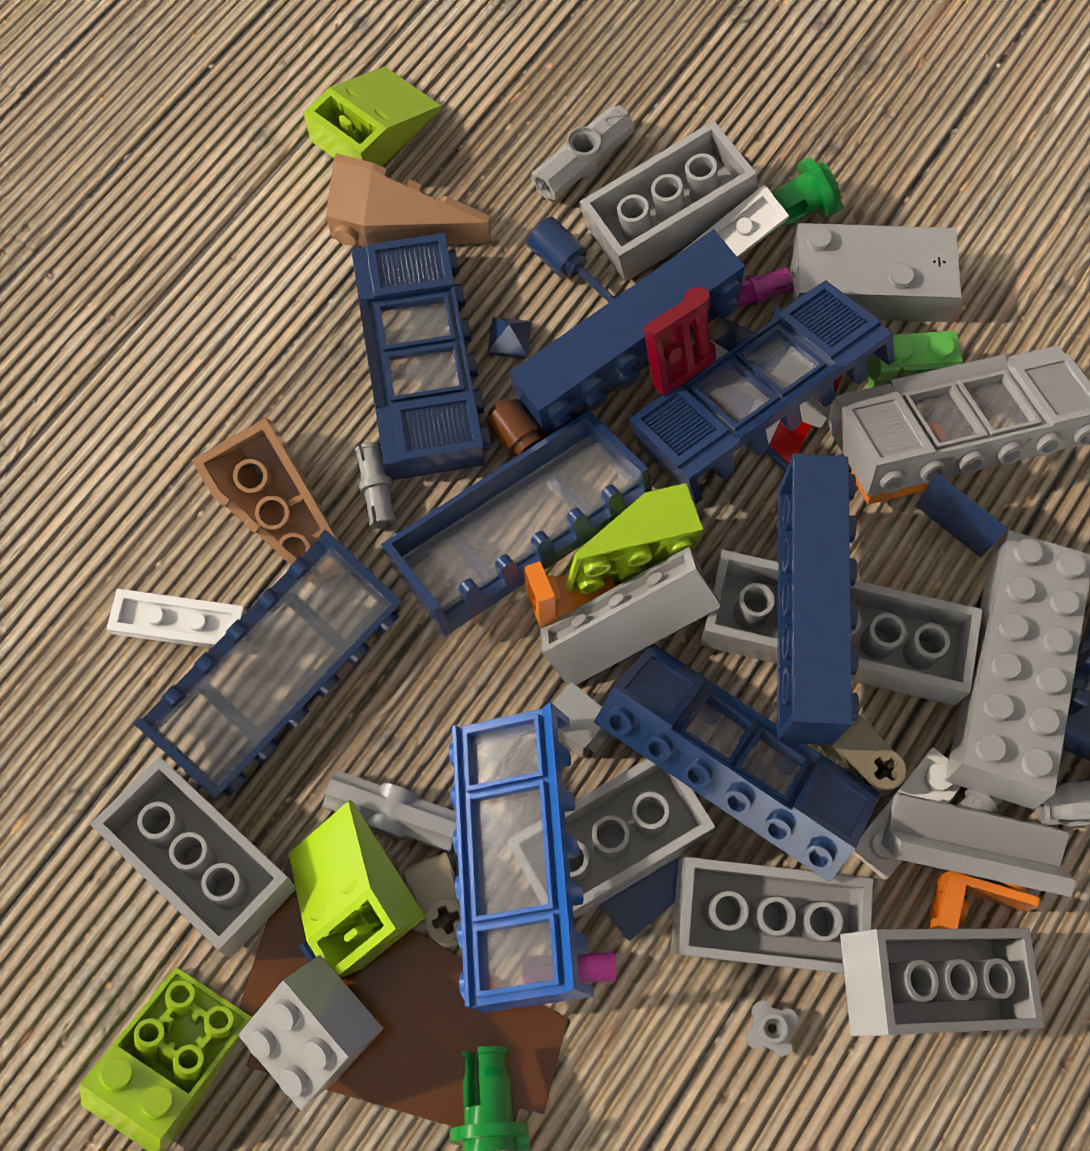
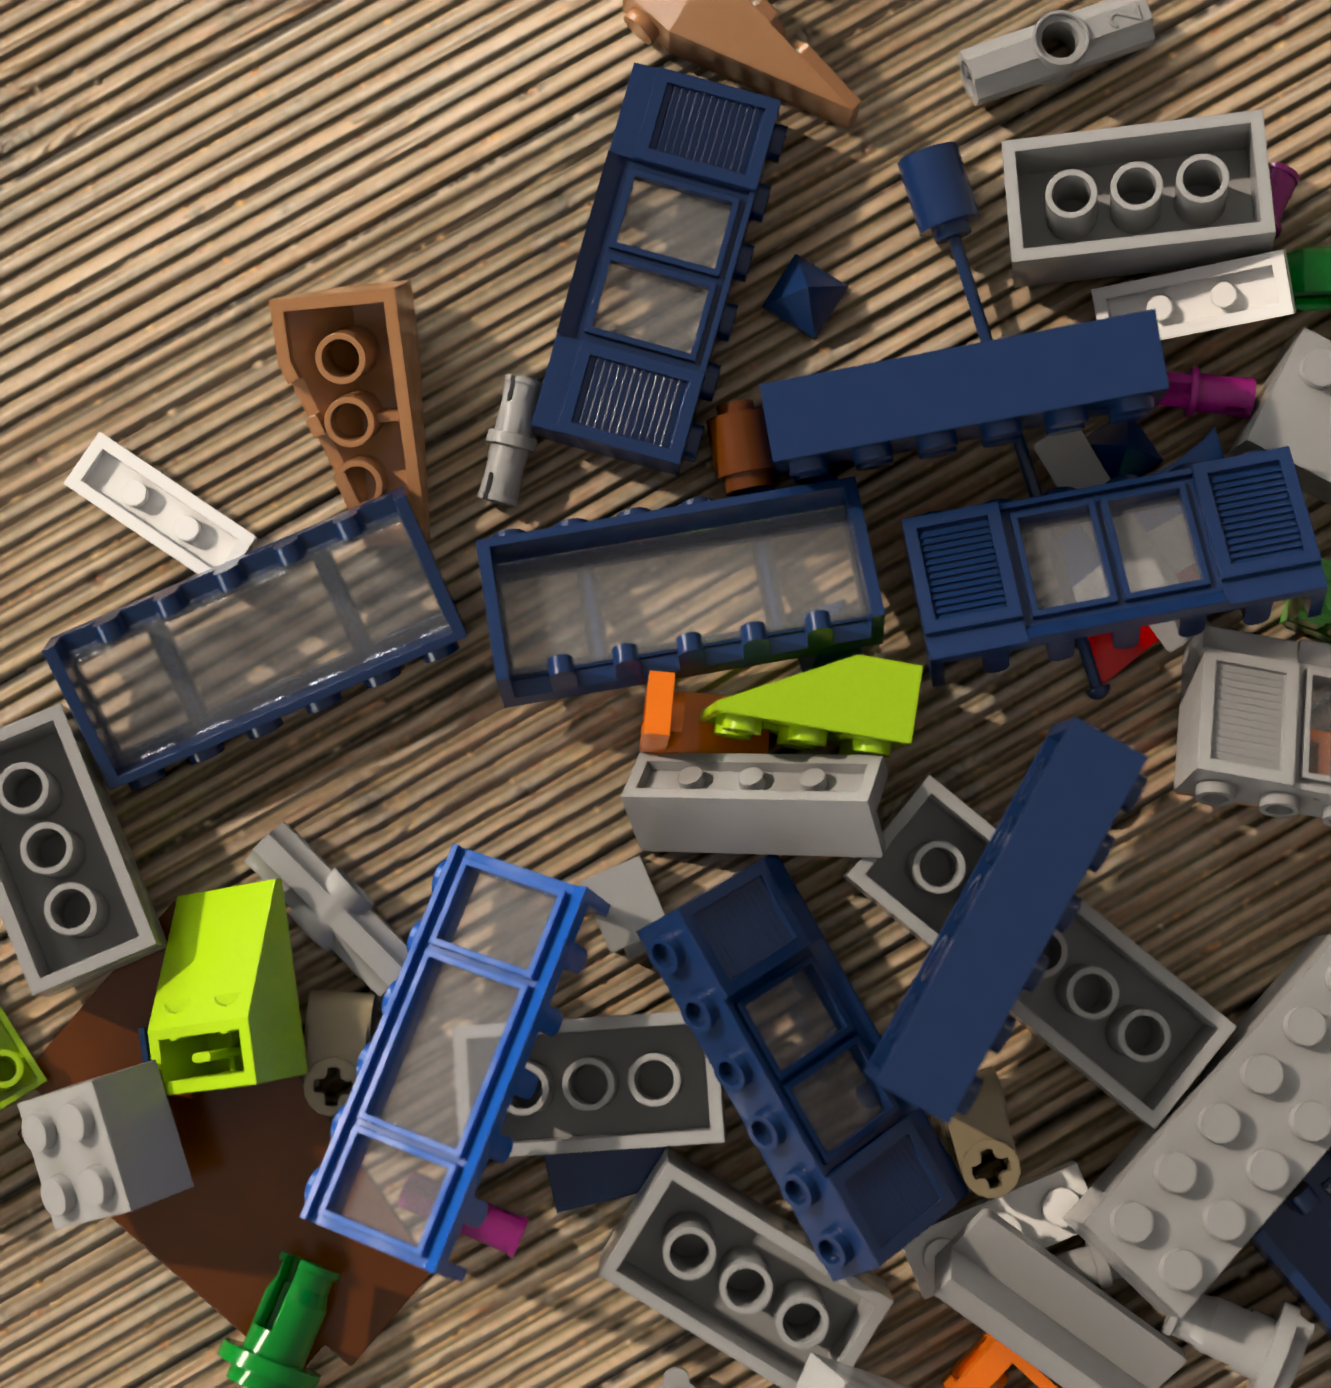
camera: 25 degrees right, 15 degrees up
dark red plate [643,287,717,396] -> none
dark blue piece [915,474,1008,558] -> none

